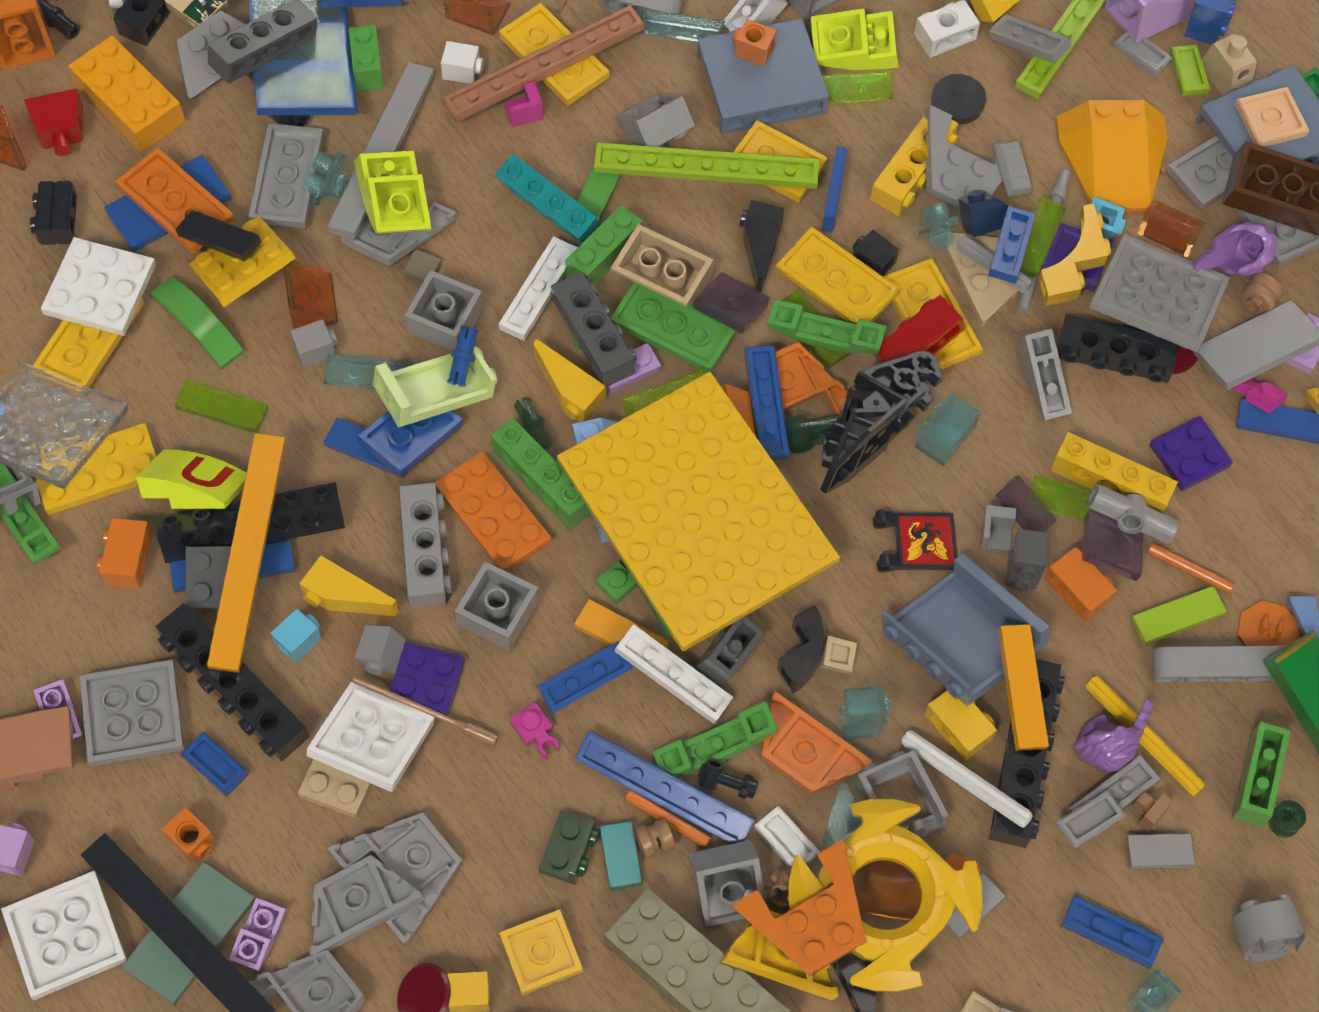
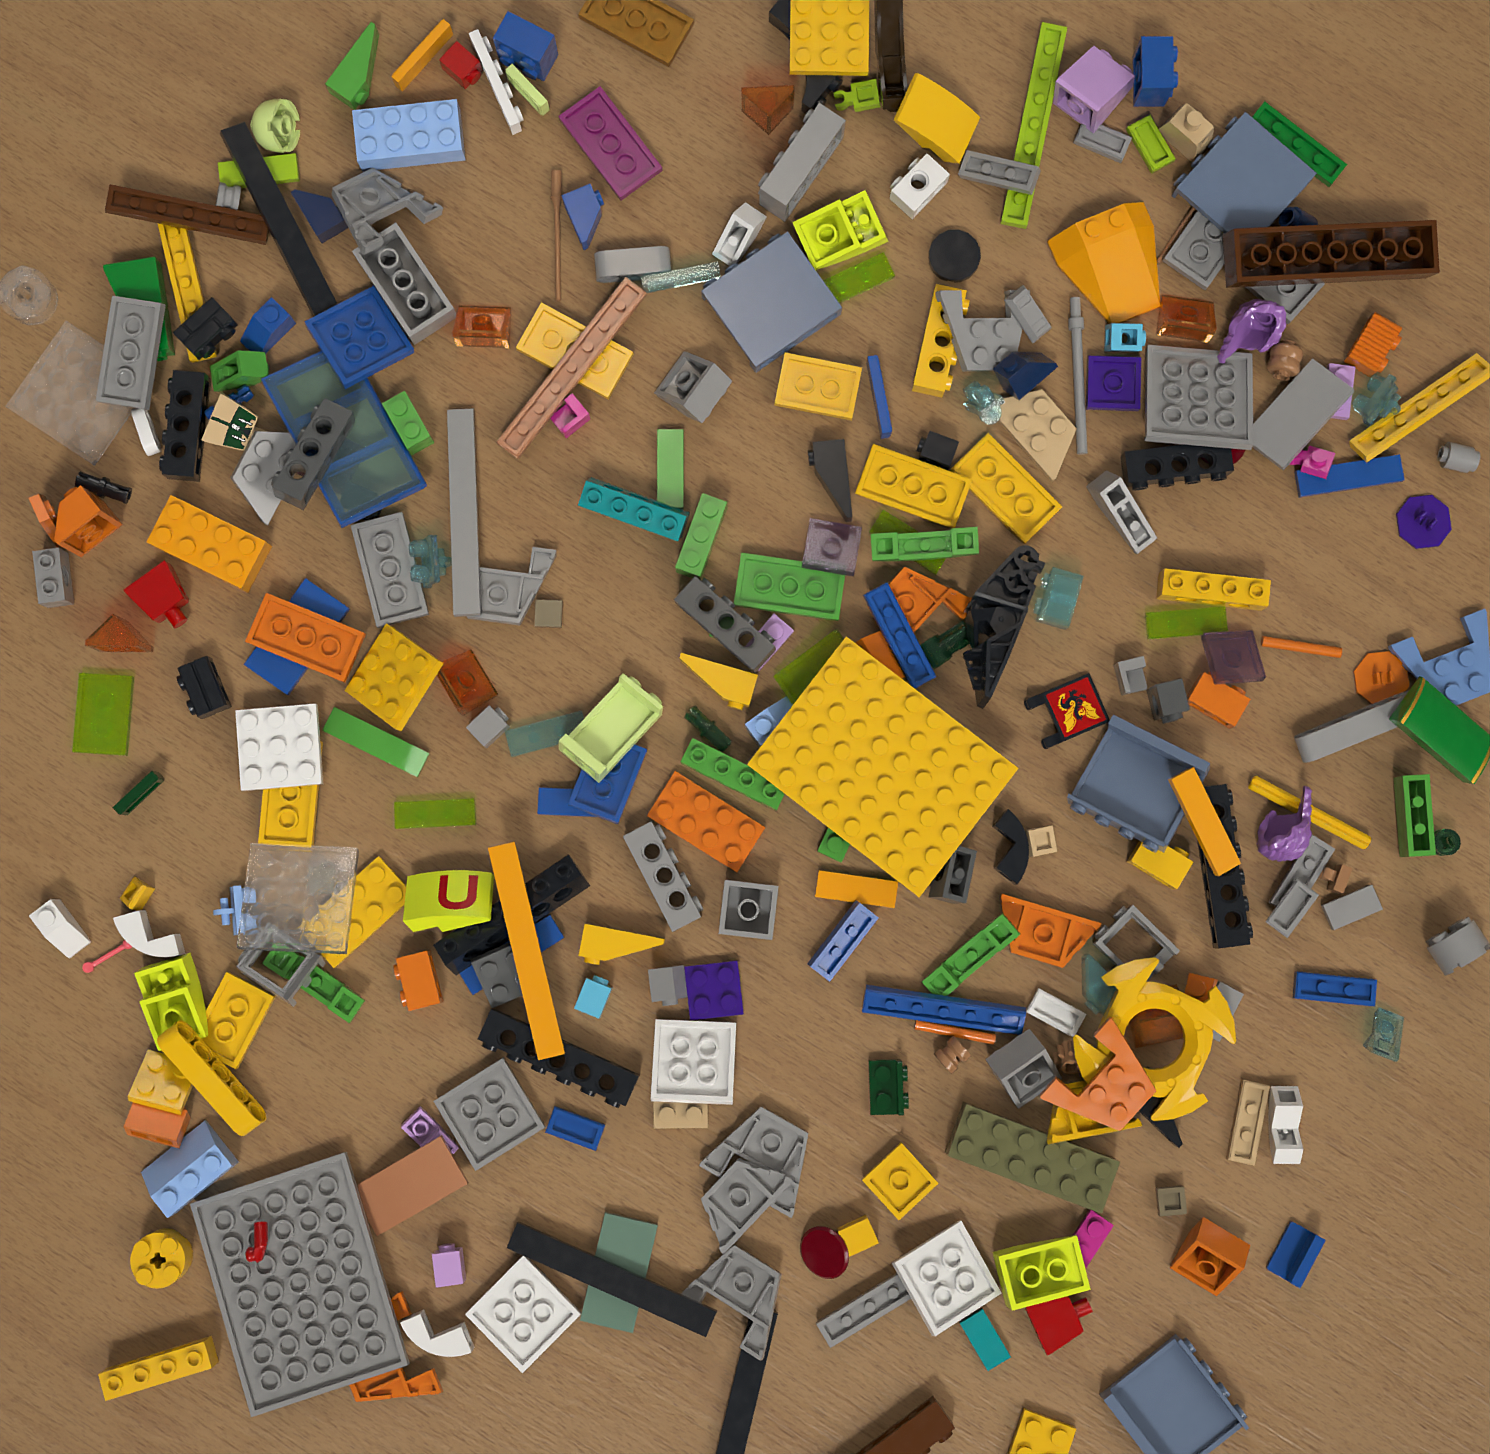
camera: 20 degrees left, 20 degrees up
orange brick [161,807,216,863] -> none
black tile [175,210,262,262] -> none
lavender slope [229,898,288,971] -> none
medium nougat piece [353,676,499,746] -> none
neon yellow slope [354,151,432,234] -> none
light grey brick [404,270,484,351] -> none
white brick [441,41,484,84] -> none
blue pin [447,325,479,387] -> none
white plate [499,236,578,341] -> none
dark pink plate [509,702,559,759] -> none
lime plate [594,142,820,189] -> none
teal tile [600,821,642,891] -> none
tan slope [610,224,714,307] -> none
white plate [614,624,733,724] -> none
black bar [698,758,759,799] -> none
orange brick [732,19,777,67] -> none
clear light blue brick [840,686,891,740] -> none
red brick [875,295,965,367] -> none
white axle [901,730,1032,827] -> none
light grey axle [957,236,1032,293] -> none
plate [988,206,1035,284] -> none
tile [995,476,1057,532] -> none
clear neon green tile [1020,195,1067,278] -> none
yellow arch [1038,203,1111,306] -> none
light grey piece [1086,484,1179,544] -> none
lime tile [1130,586,1227,646] -> none
dark purple plate [1149,416,1233,492] -> none
light nougat tile [1235,86,1310,147] -> none

